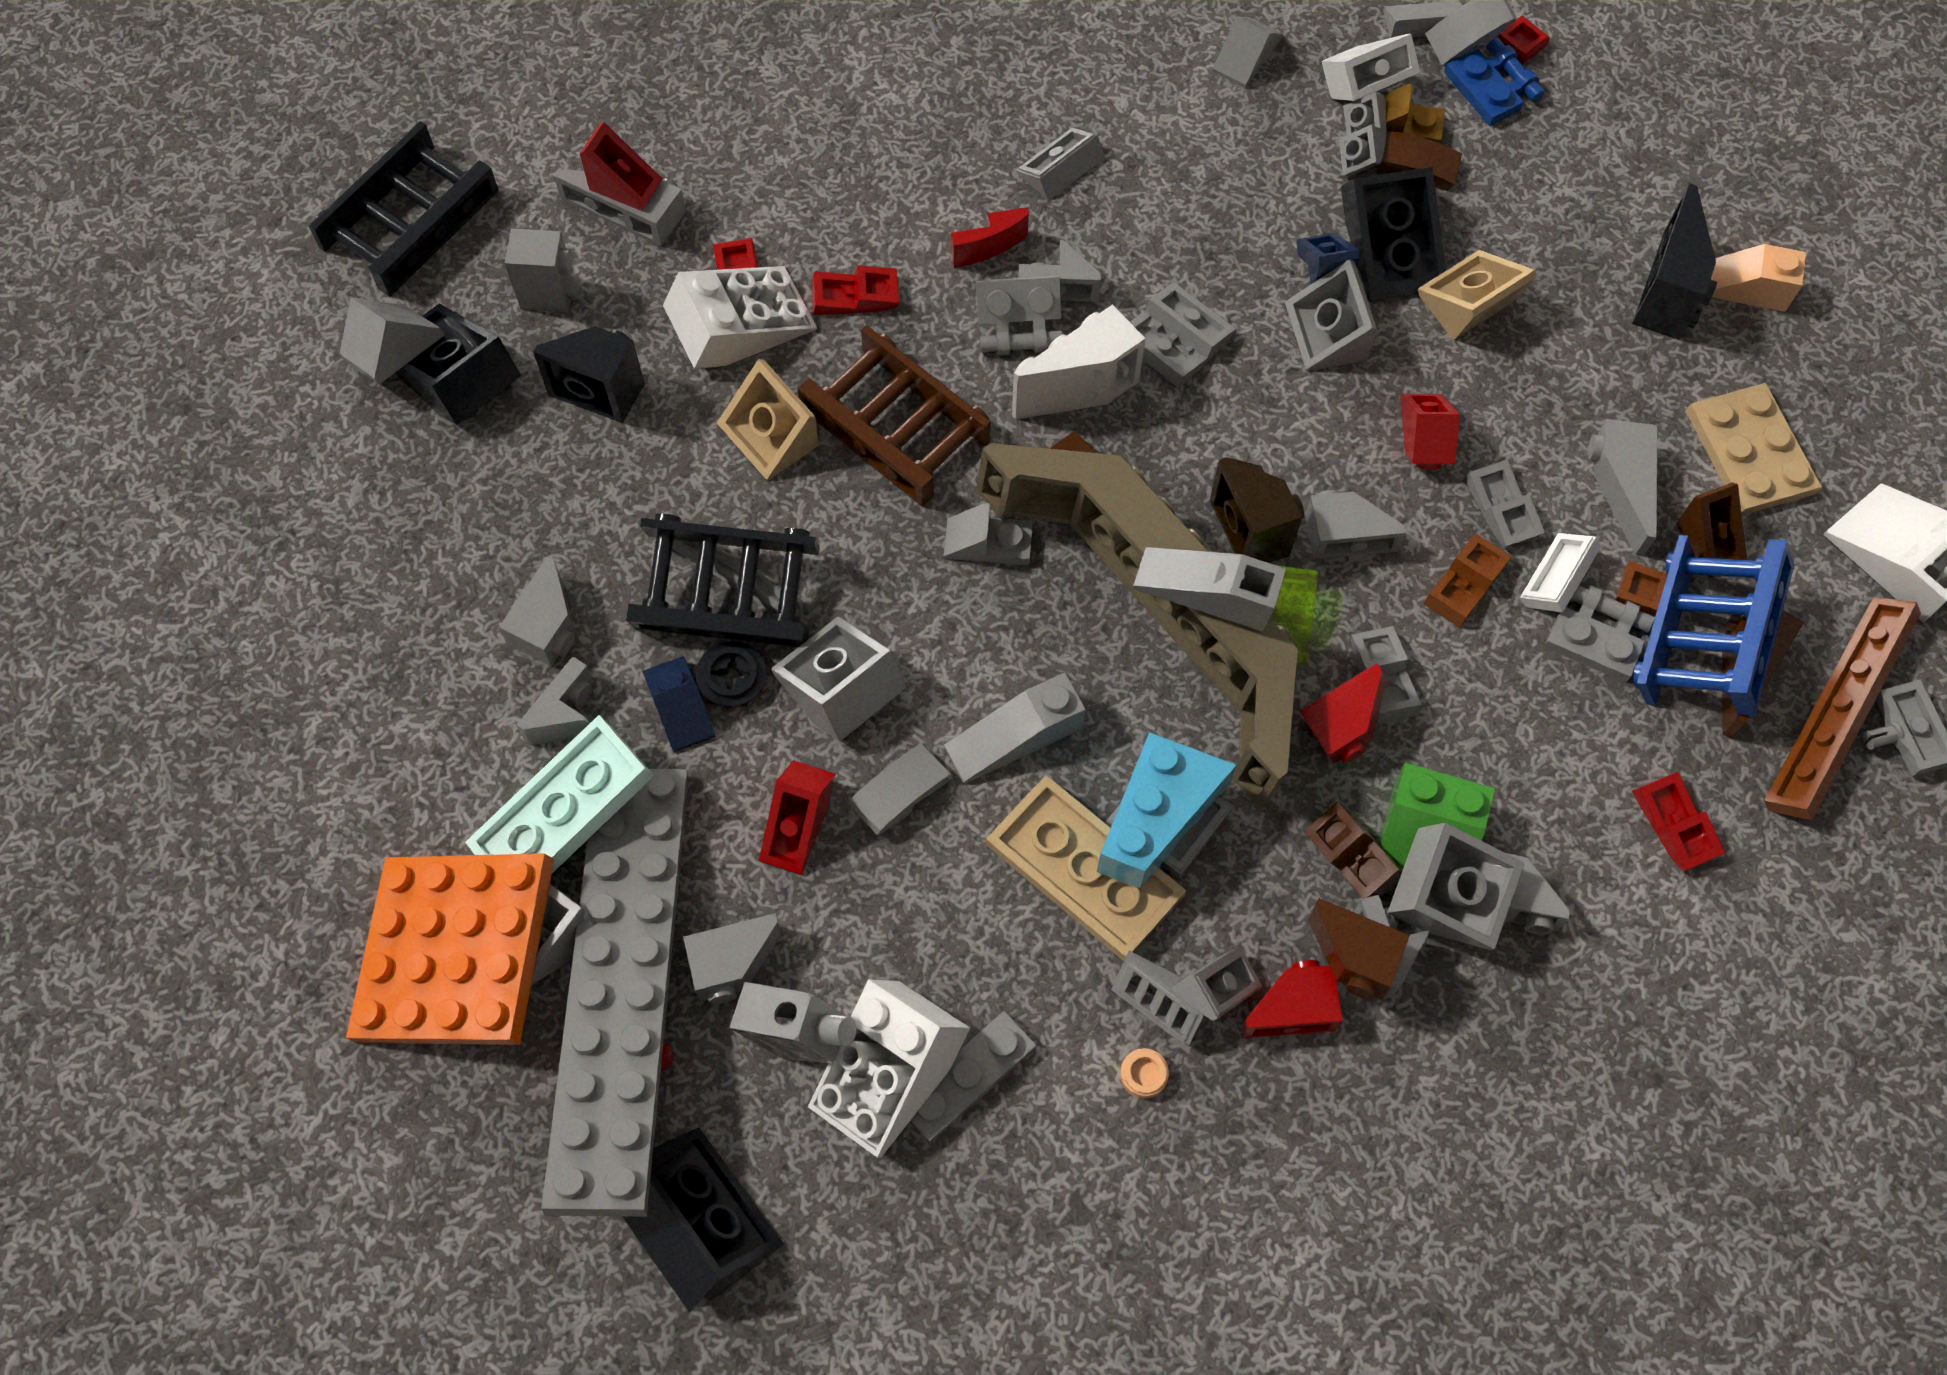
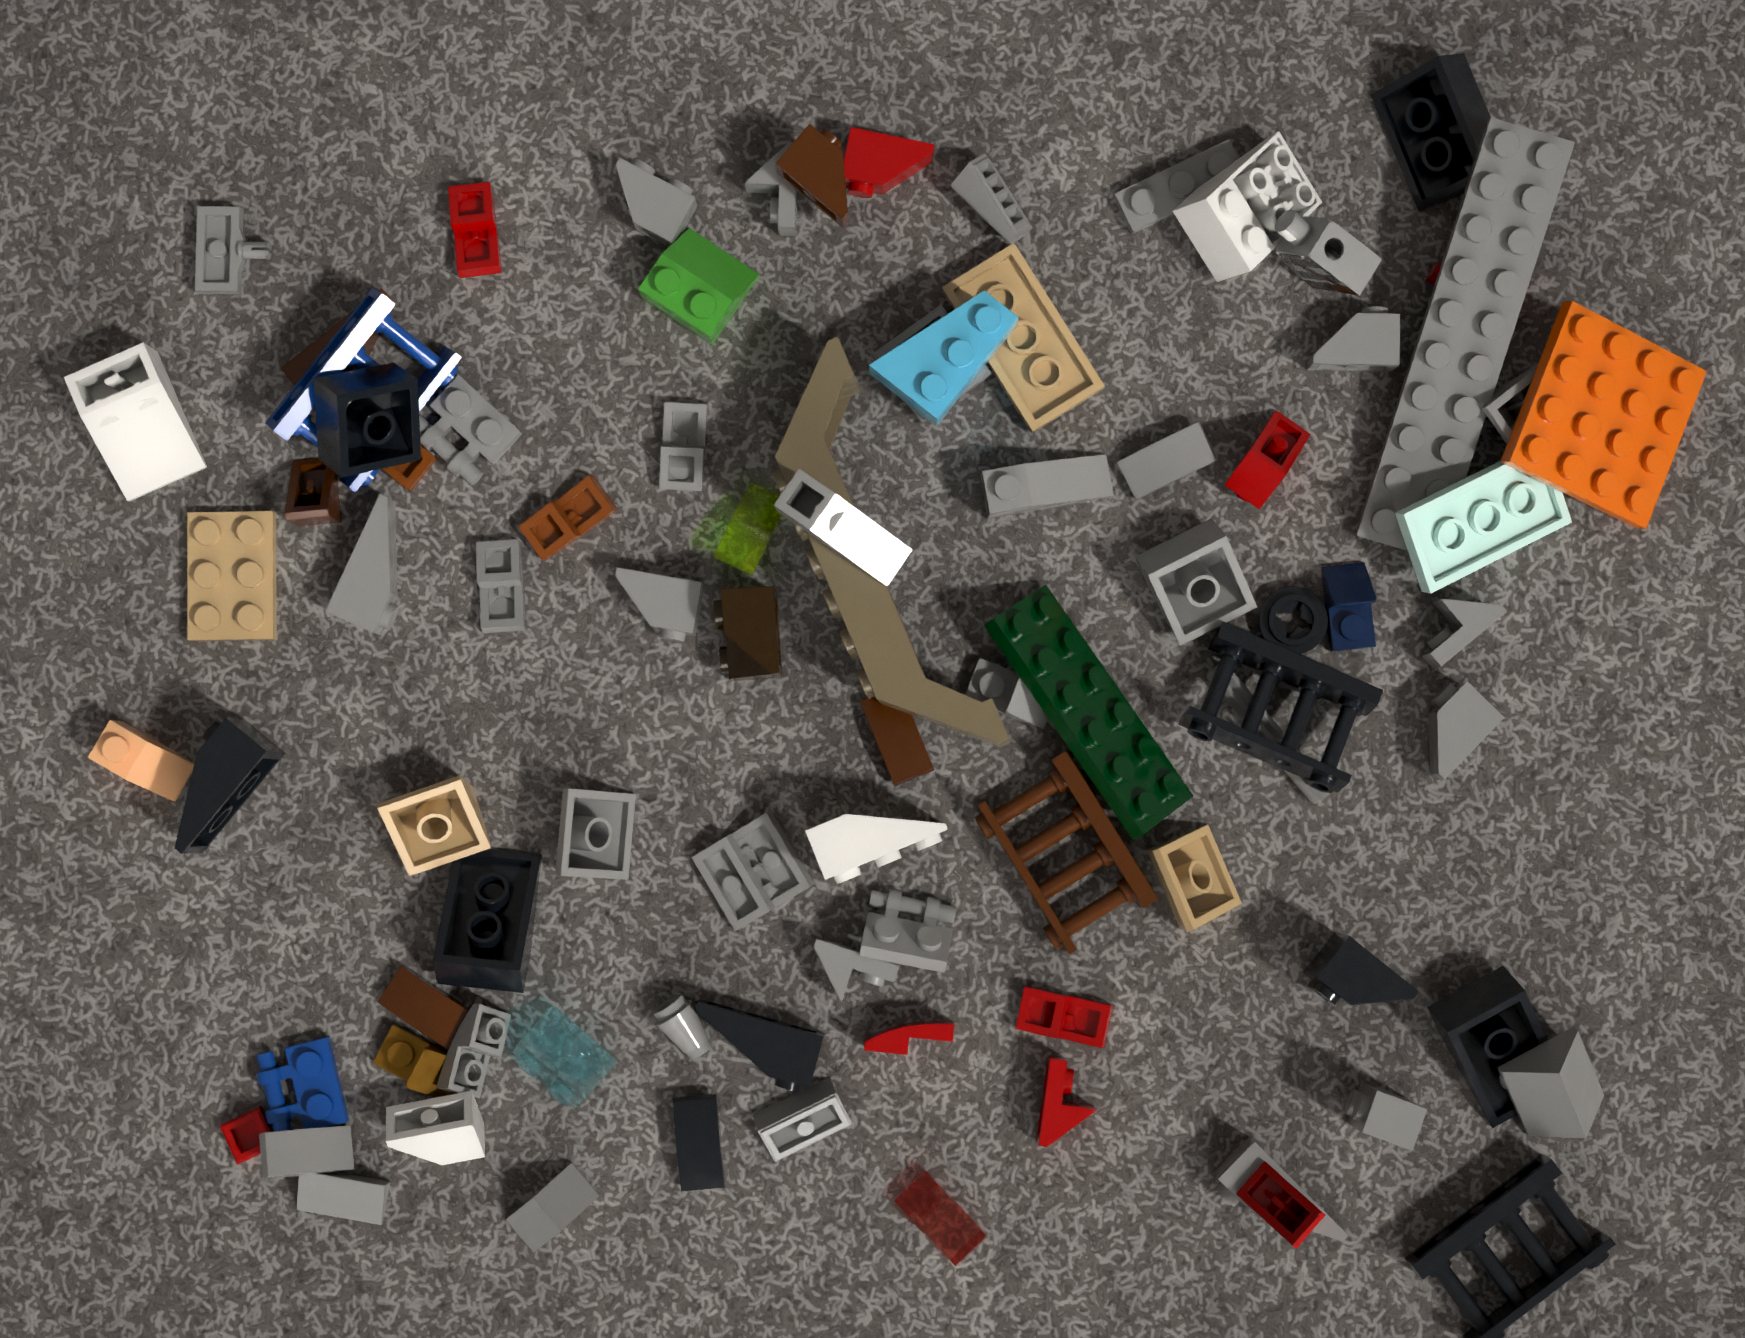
camera: 160 degrees left, 20 degrees up
white slope [663,266,817,369] -> none
red tile [713,238,758,270] -> none
light nougat tile [1120,1048,1169,1099] -> none
light grey slope [1170,946,1262,1021] -> none
dark blue slope [1296,233,1360,285] -> none
red slope [1300,663,1387,764] -> none
reddish brown slope [1304,801,1402,899] -> none
light grey slope [1387,822,1525,950] -> none
red slope [1400,393,1460,470] -> none
white tile [1520,533,1601,612] -> none
dark orange plate [1764,597,1921,820] -> none
none -> black slope [314,362,421,478]
none -> clear light blue bracket [513,1005,618,1109]
none -> light grey cone [653,993,712,1060]
none -> black slope [673,1094,725,1192]
none -> black slope [695,999,825,1092]
none -> clear red slope [894,1171,989,1266]
none -> dark green plate [984,585,1194,840]
none -> red slope [1036,1055,1096,1147]

